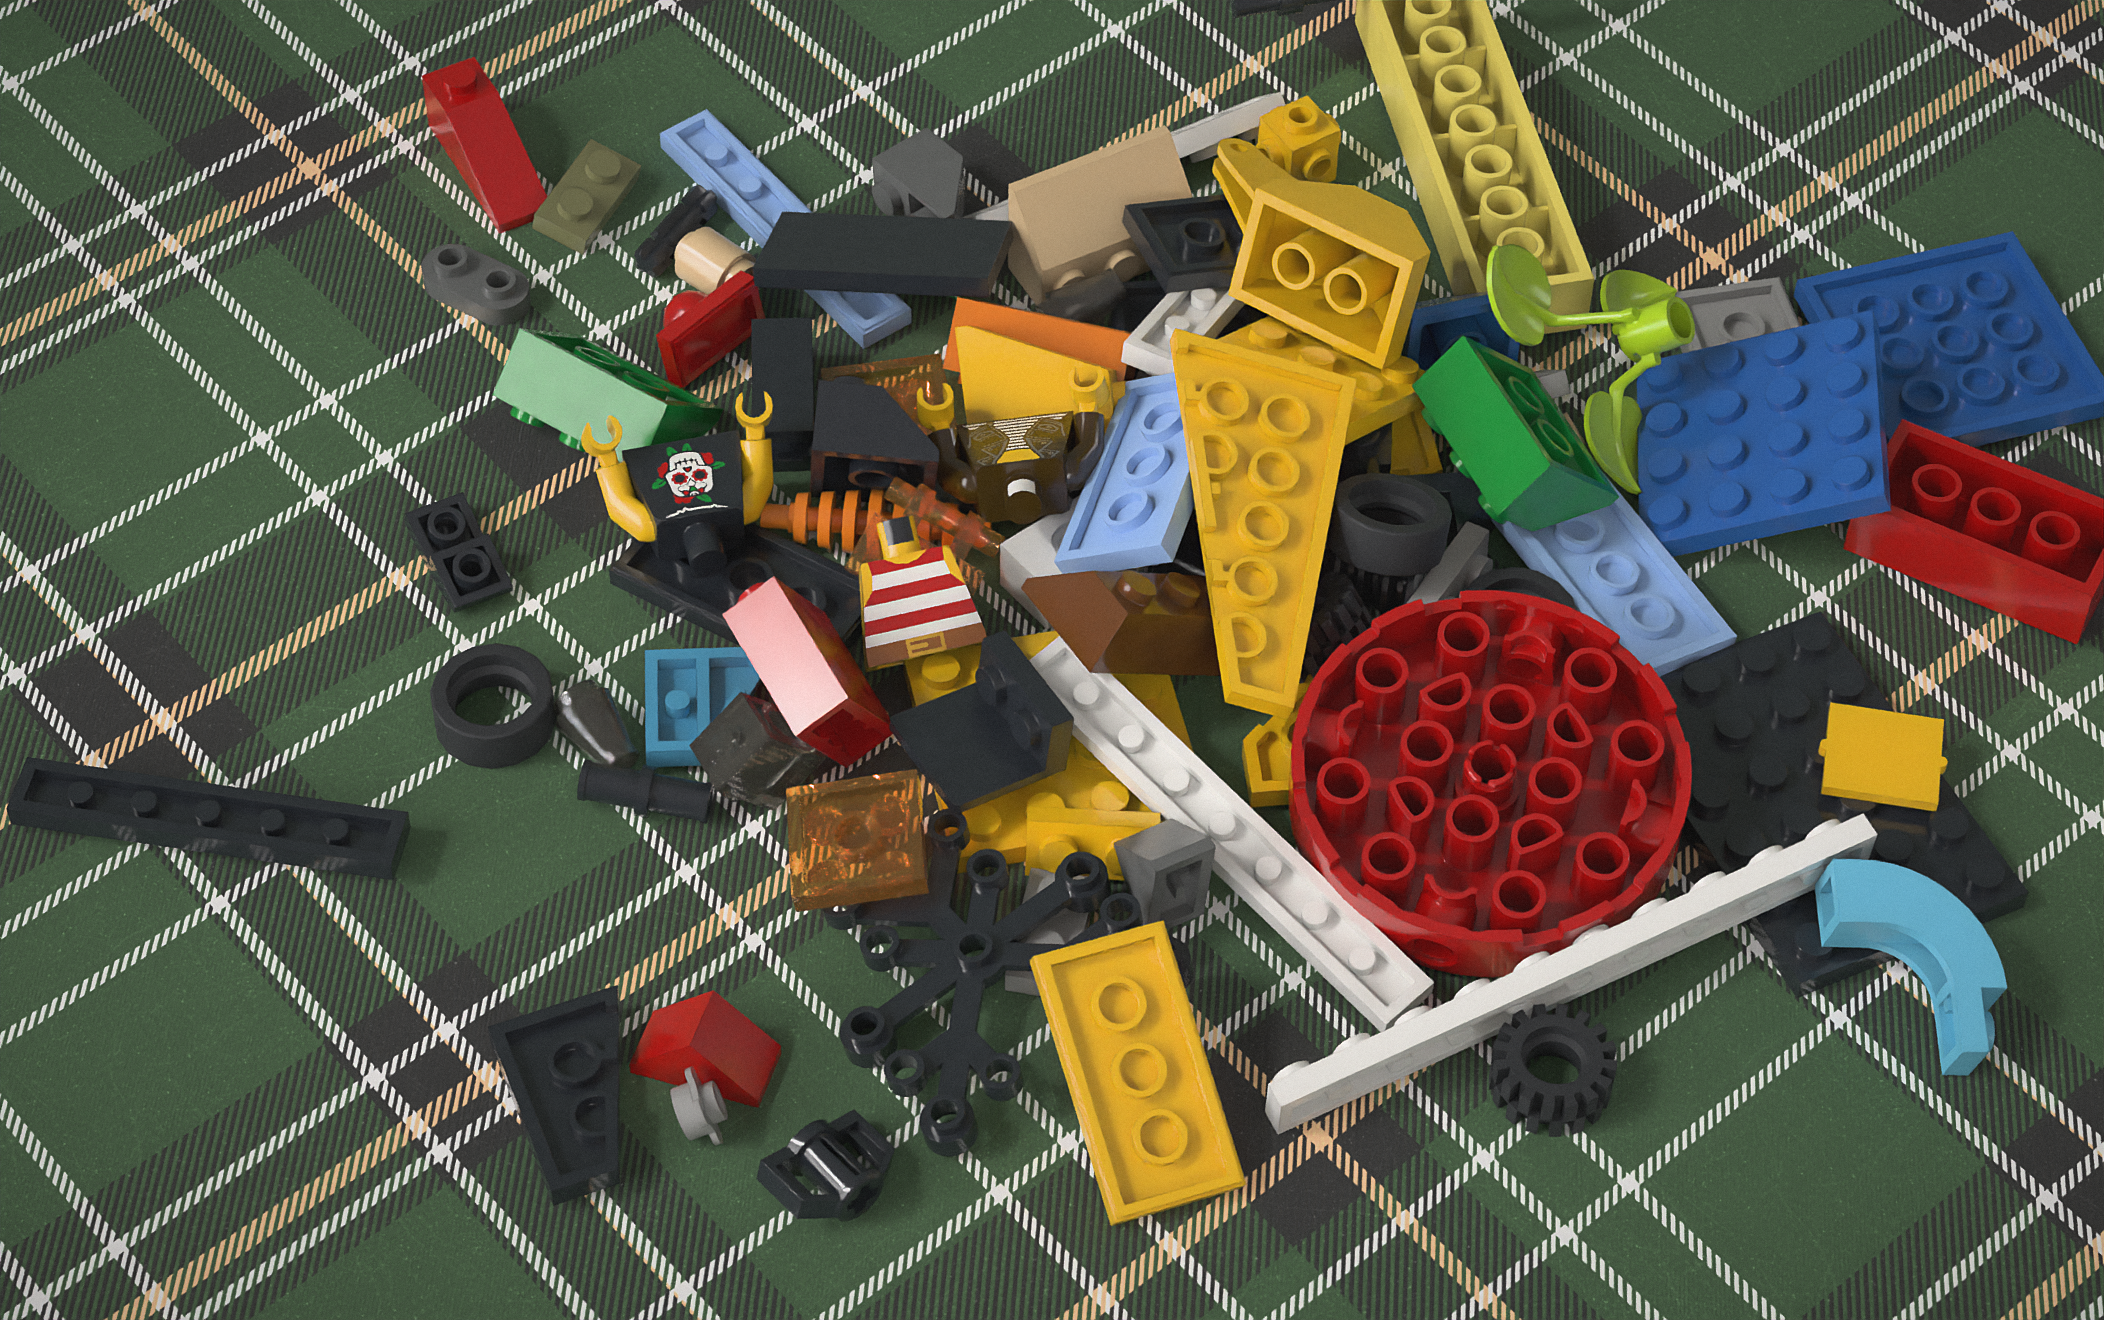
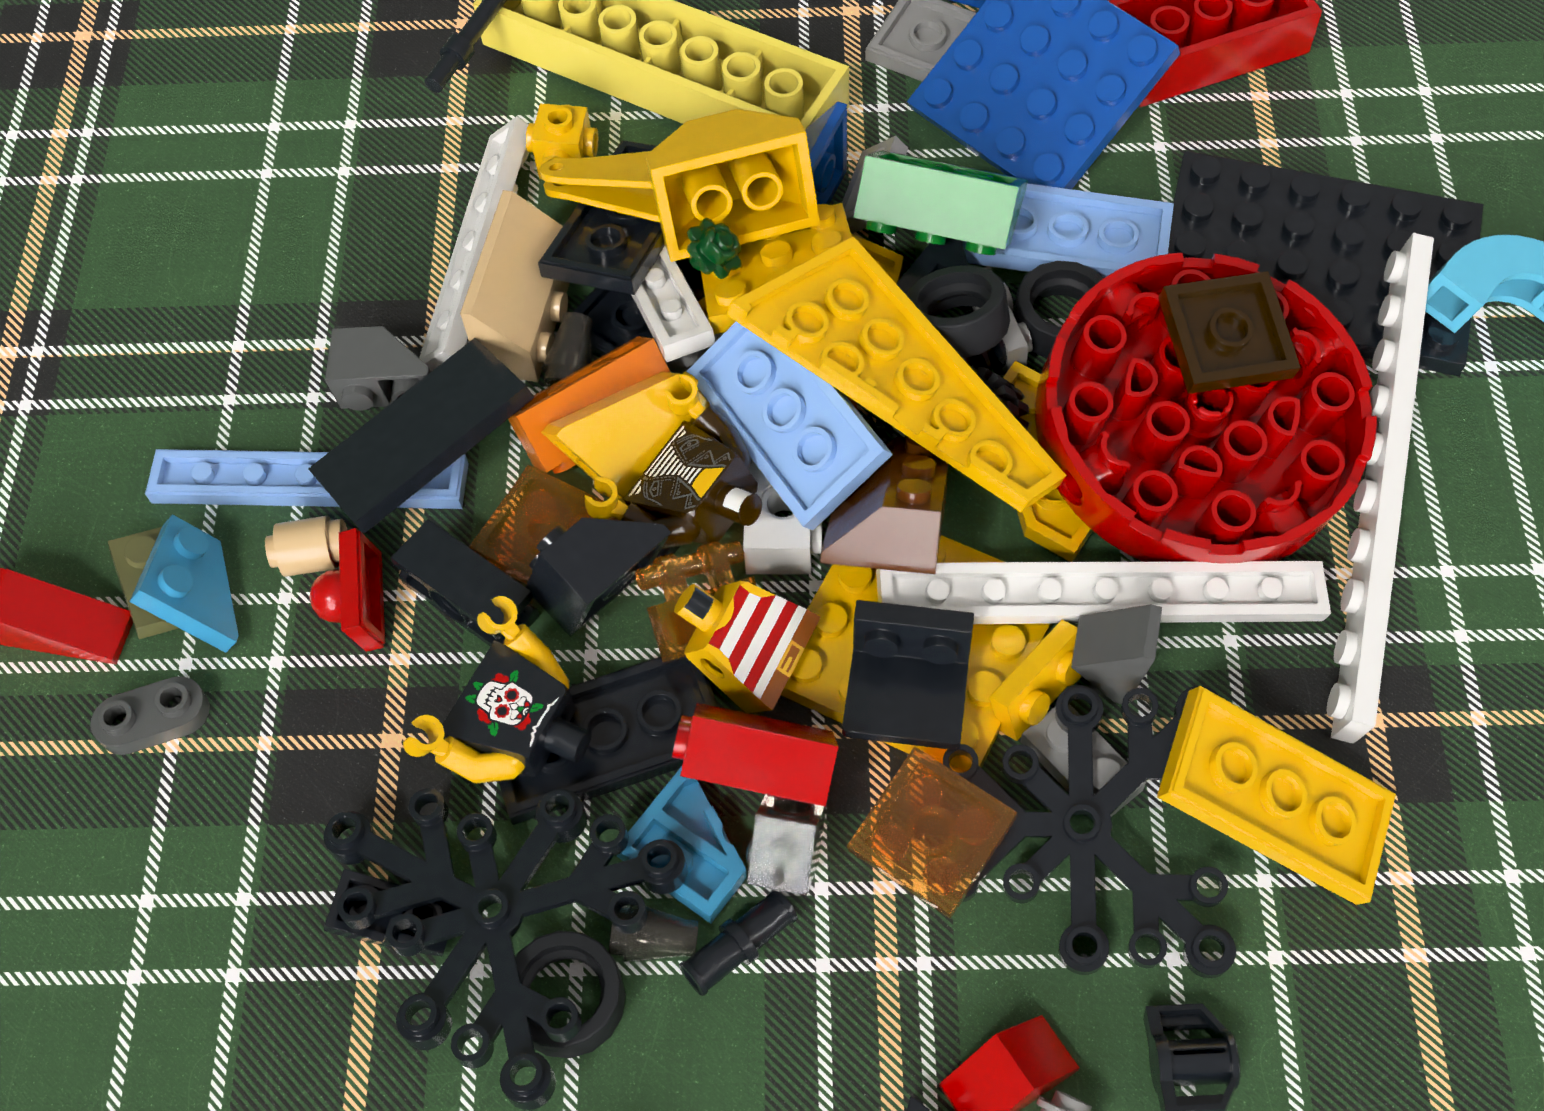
camera: 45 degrees left, 10 degrees up
slope [493,328,724,461] -> none
black axle [634,185,718,277] -> none
orange piece [760,489,992,558] -> none
lime plant [1486,244,1695,495] -> none
black tyre [1488,1003,1618,1137] -> none
yellow piece [1818,702,1948,812] -> none
none -> dark azure wing [129,514,239,653]
none -> black plant [324,788,688,1110]
none -> dark green plant [687,218,742,279]
none -> dark brown plate [1158,271,1301,394]

